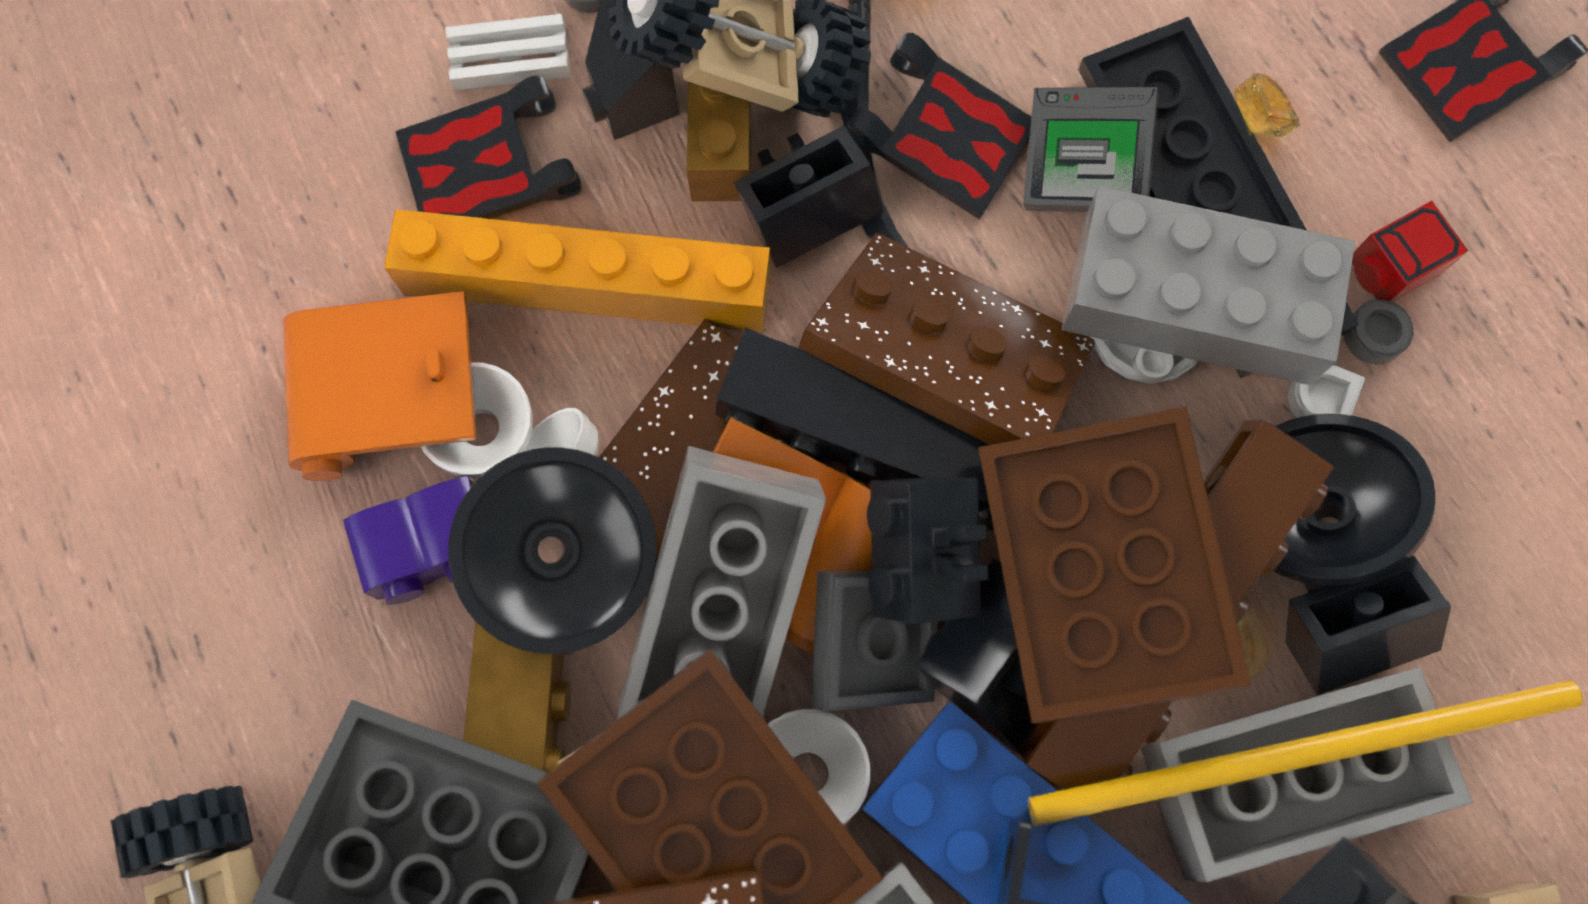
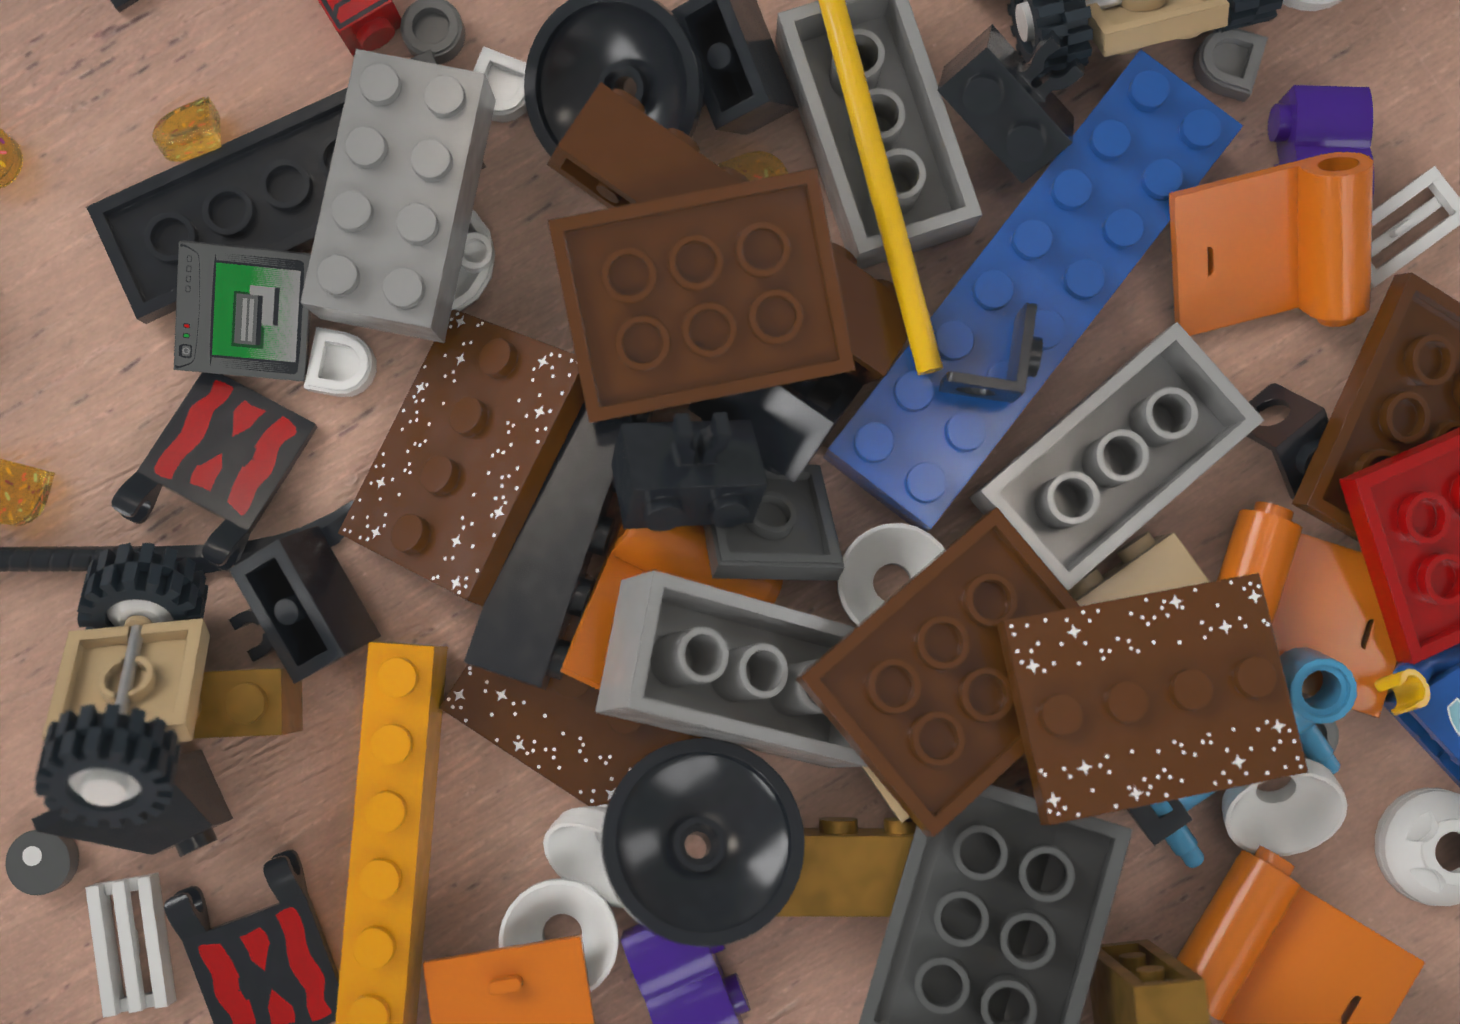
camera: 95 degrees left, 10 degrees up
none -> white tile [304,327,376,397]

